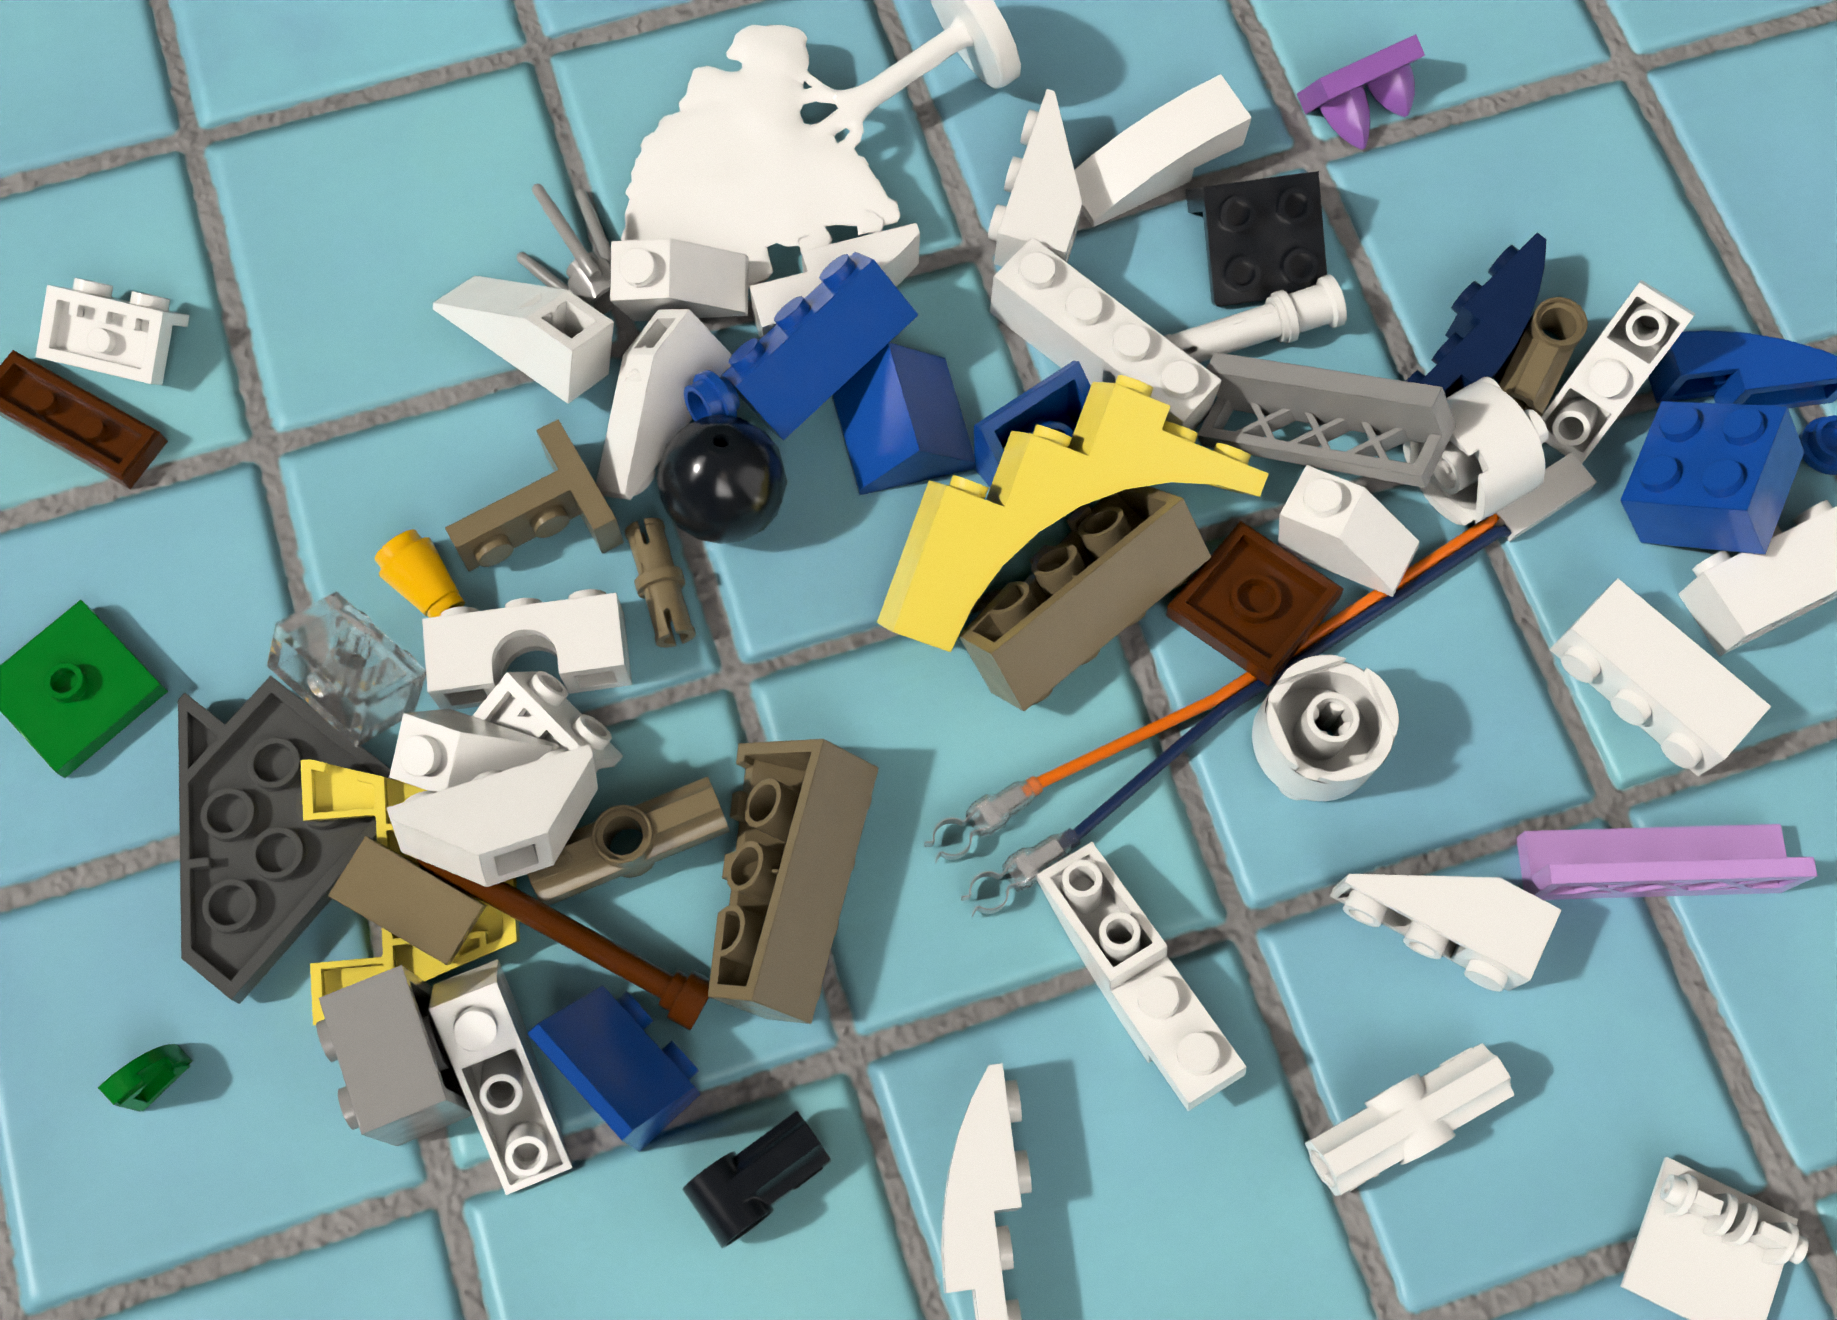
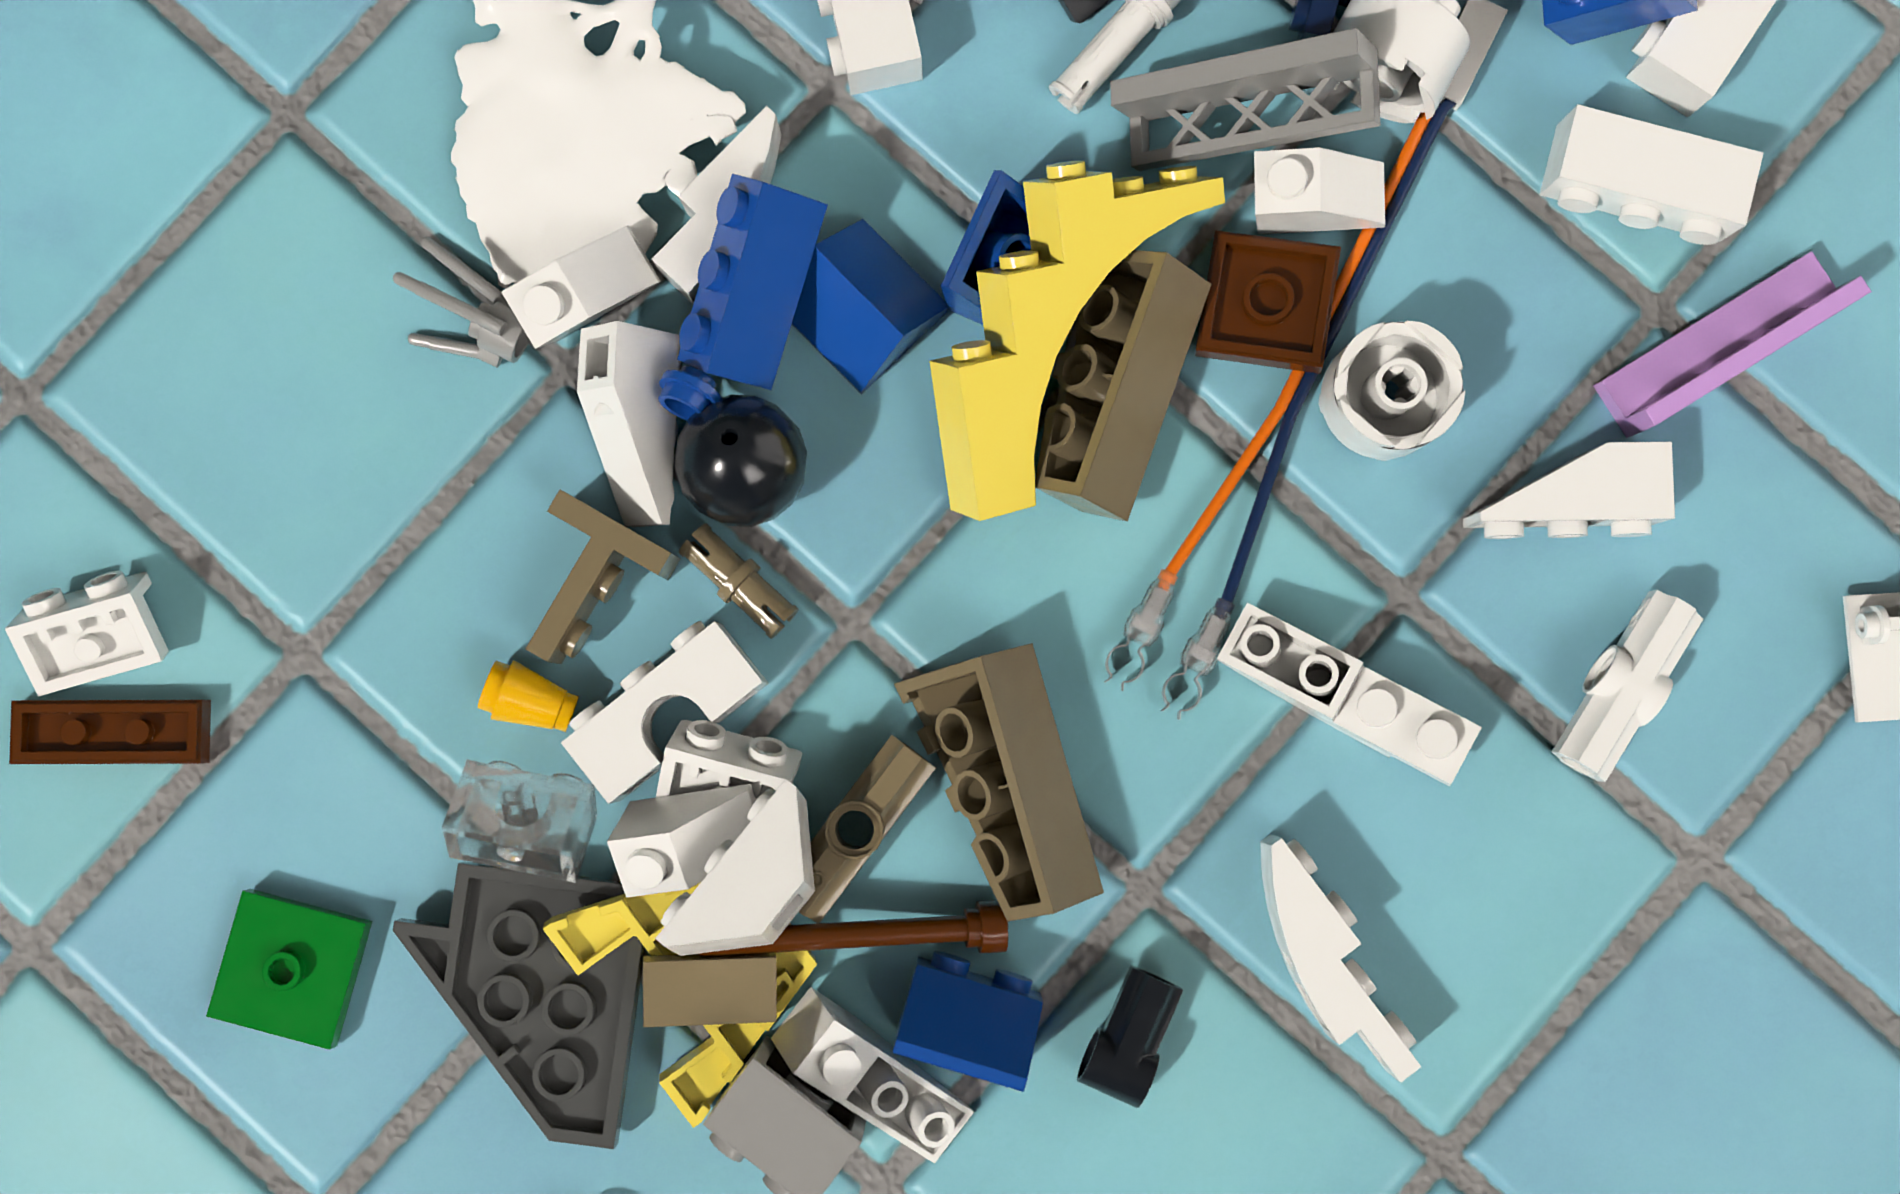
camera: 25 degrees left, 15 degrees up
white slope [433,276,614,404] -> none
white brick [989,237,1222,431] -> none

